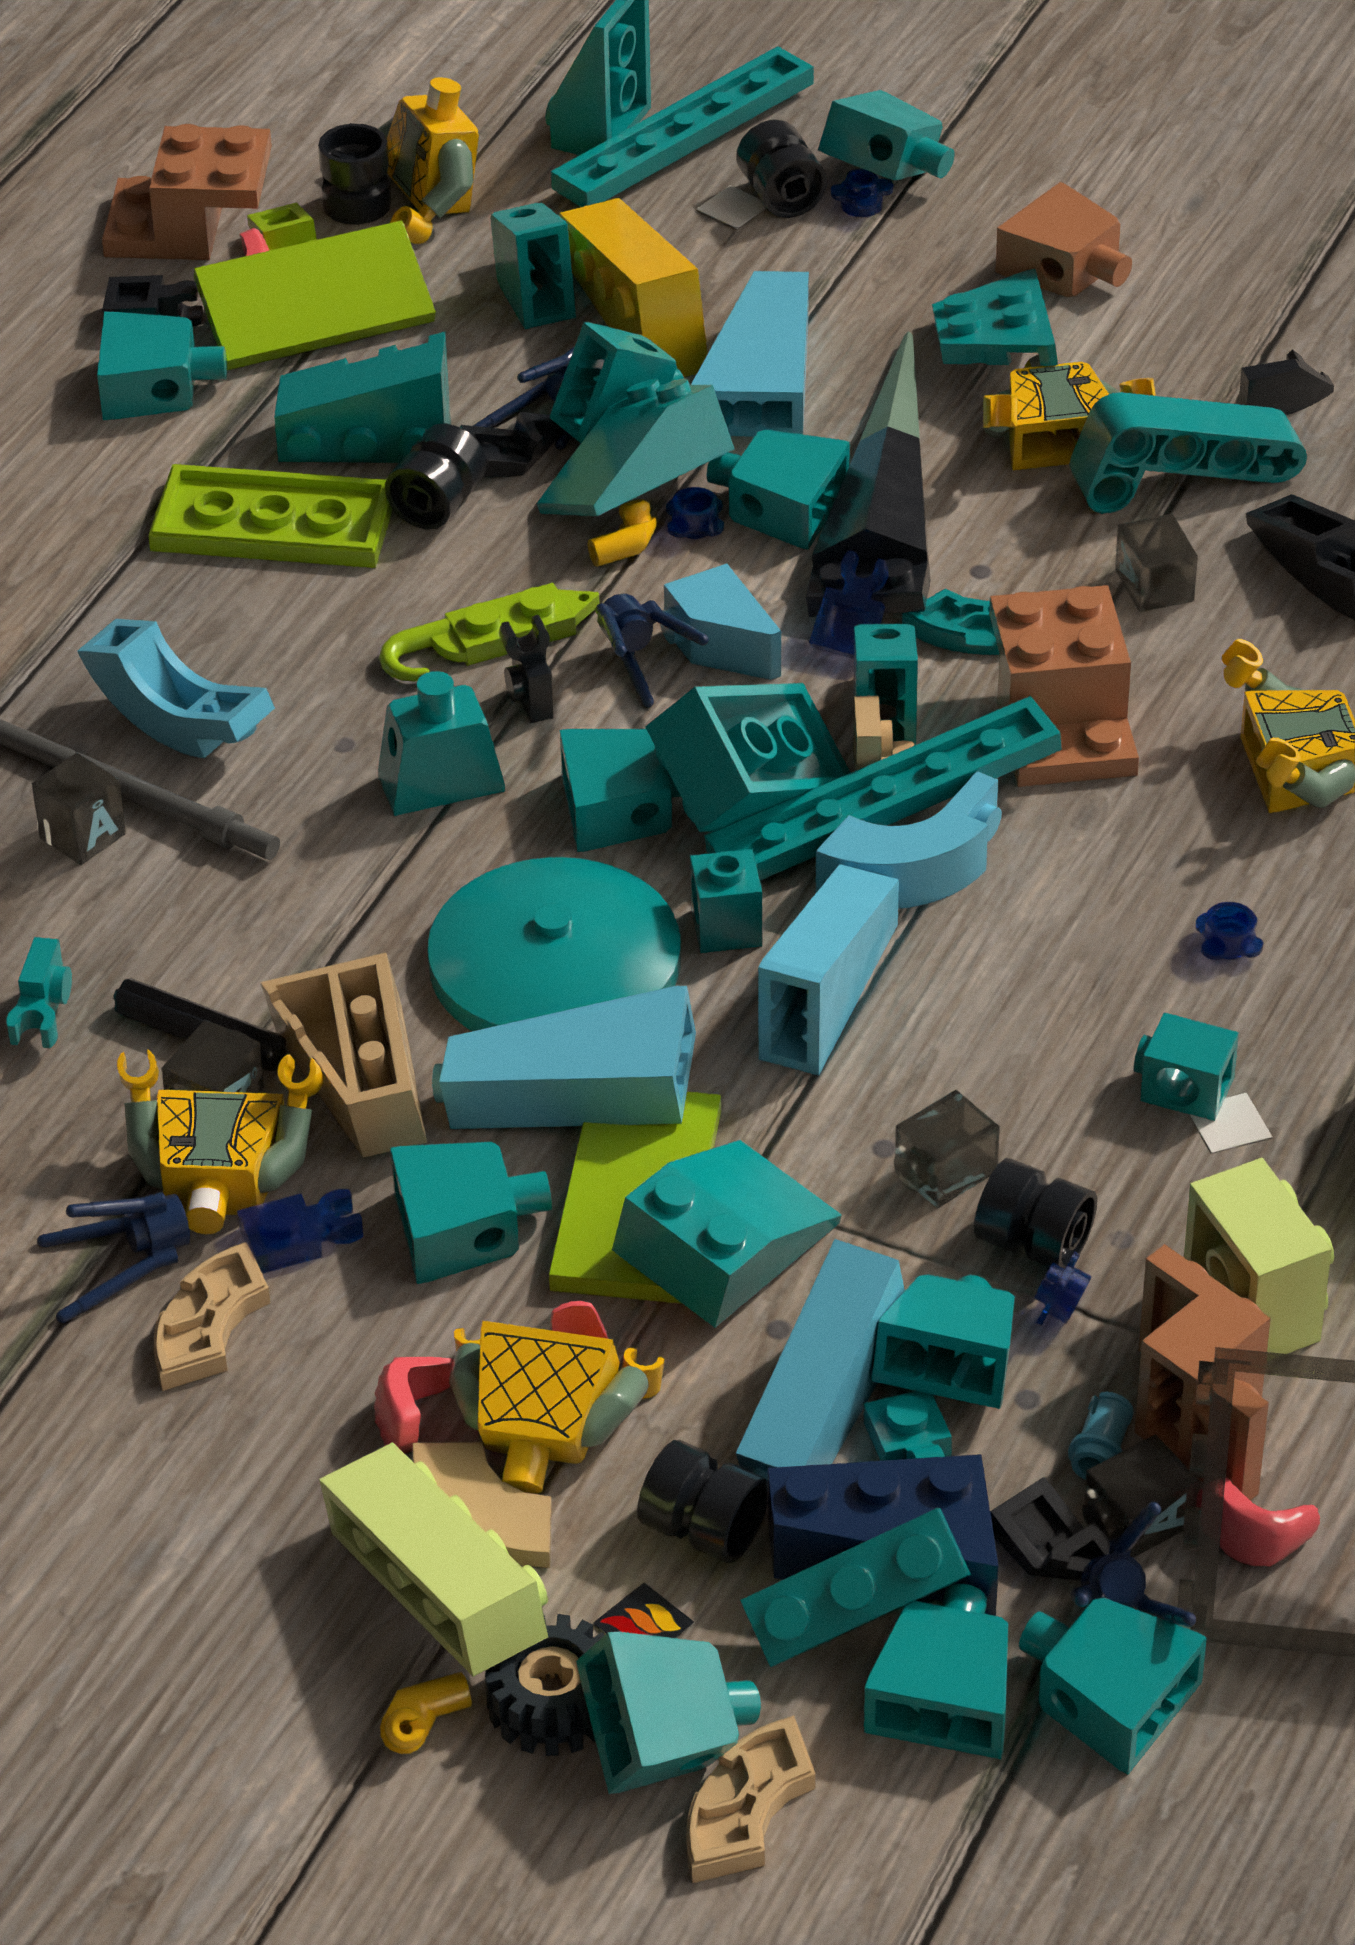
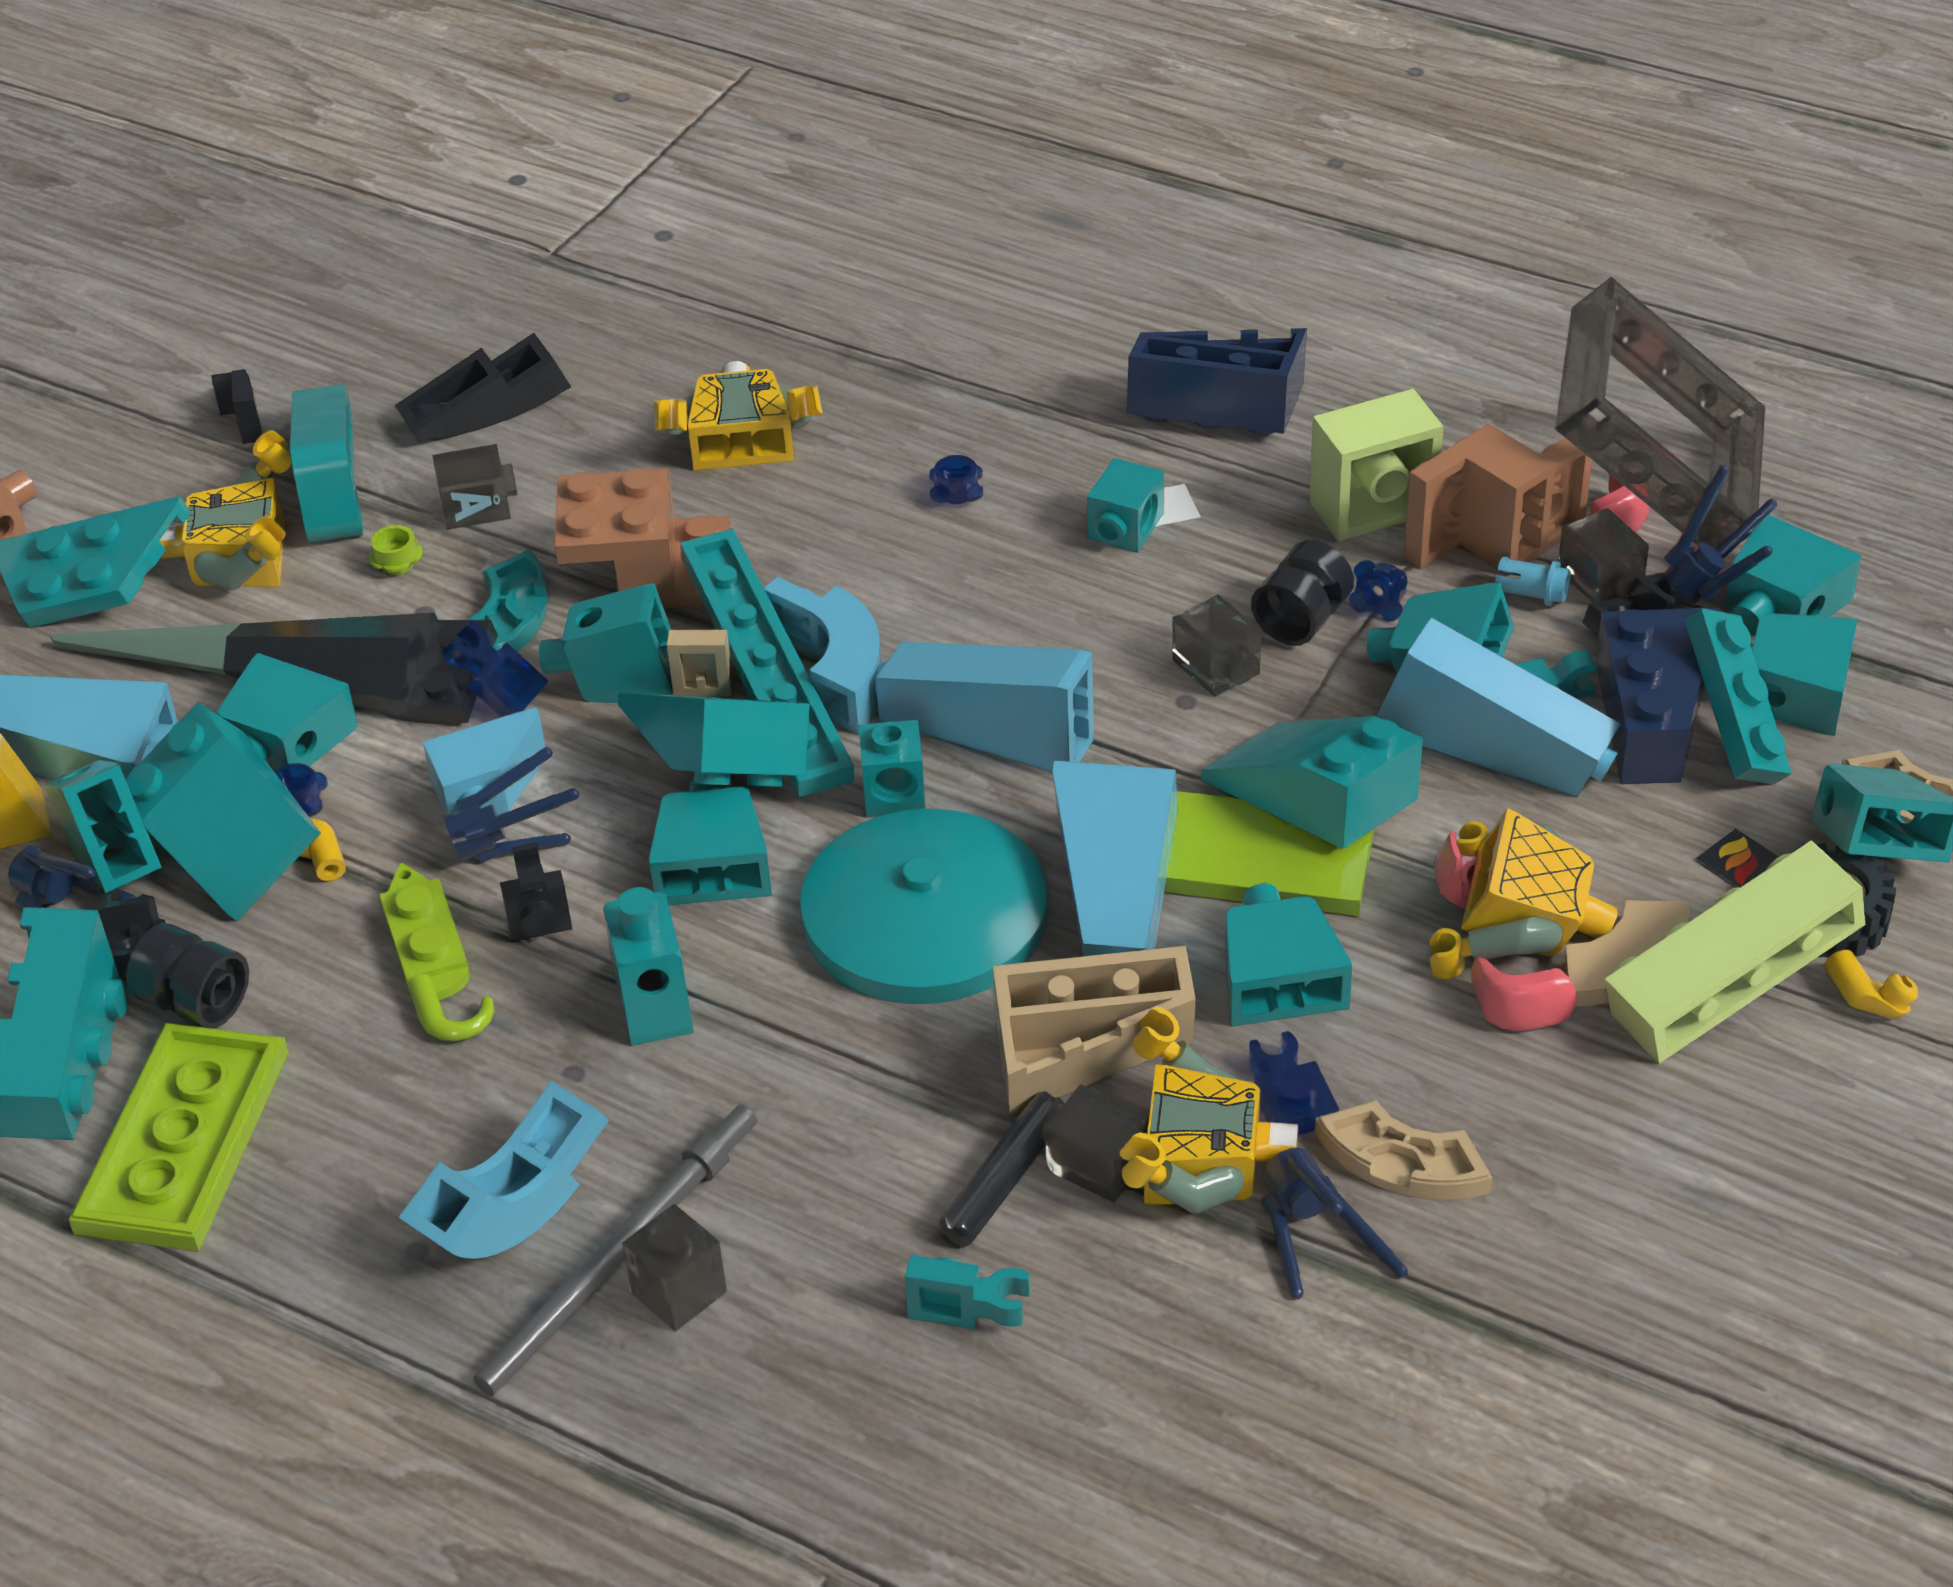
camera: 85 degrees left, 0 degrees up
black wheel [637,1440,768,1563] -> none
none -> lime plate [368,525,423,575]

